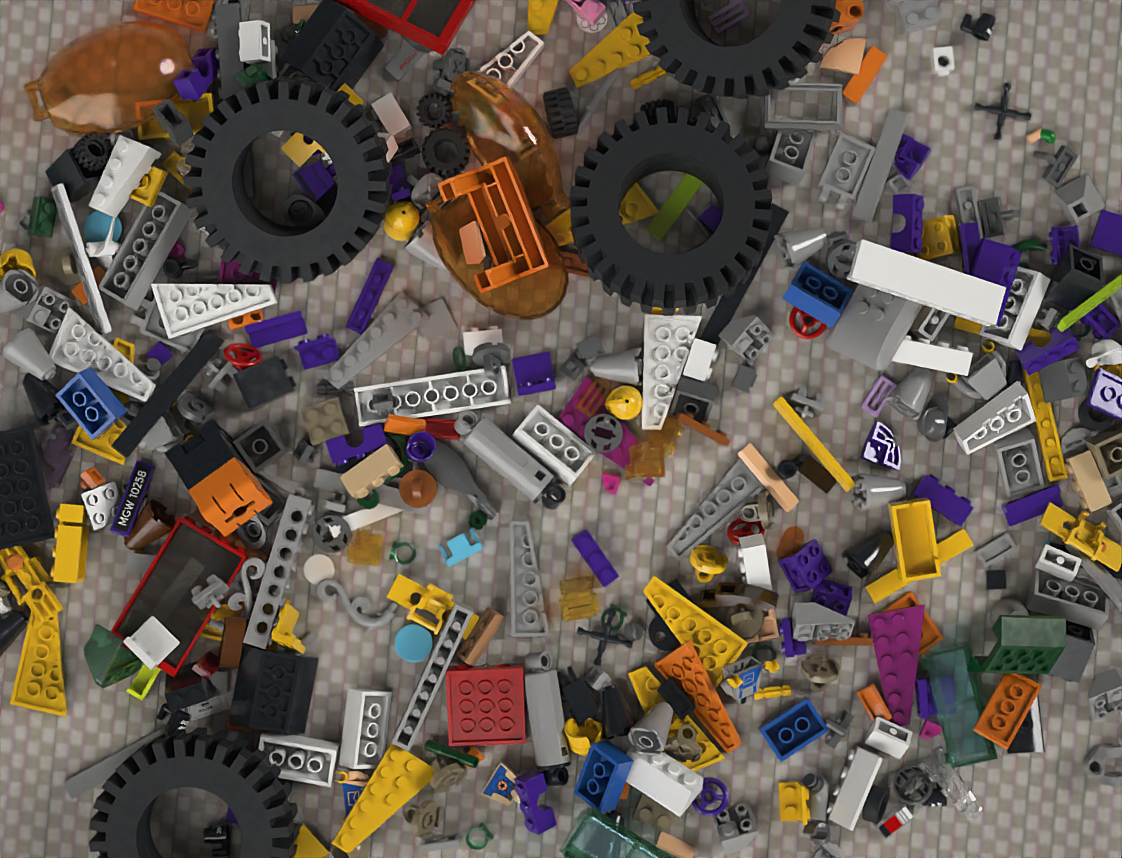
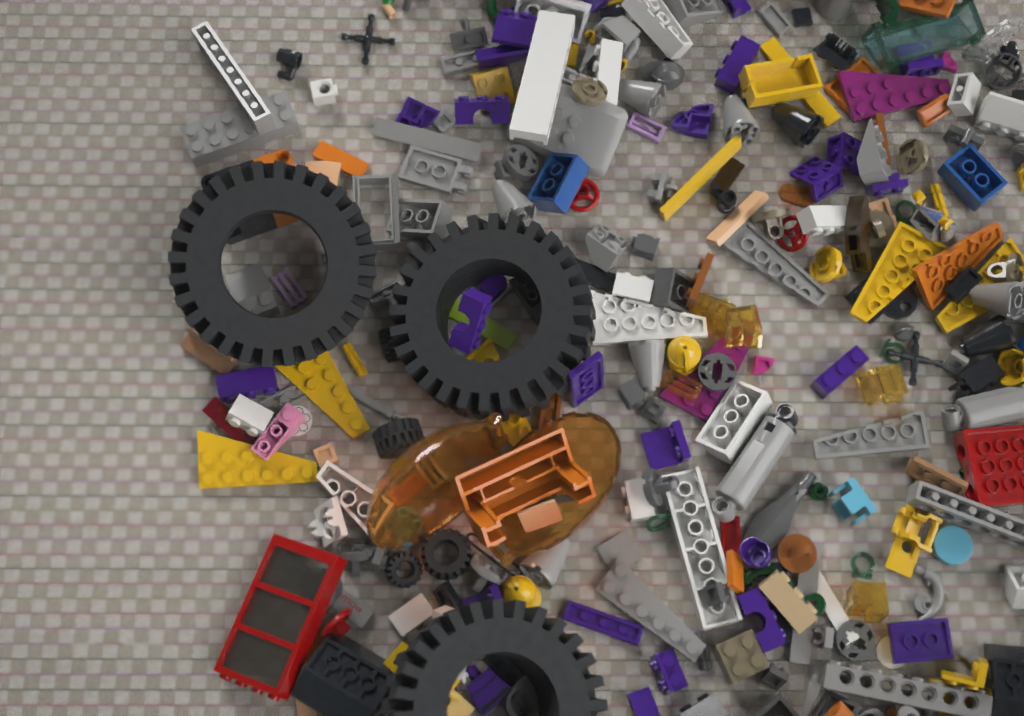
camera: 100 degrees left, 15 degrees down
none -> white piece [307,497,348,547]
none -> light nougat tile [313,443,339,468]
none -> red piece [320,608,352,638]
none -> dark purple arch [448,287,492,354]
none -> dark purple tile [567,351,604,408]
none -> dark tan tile [570,76,608,106]
none -> light grey piece [578,43,597,73]
none -> black hinge [813,32,858,71]
none -> dark purple tile [887,618,954,664]

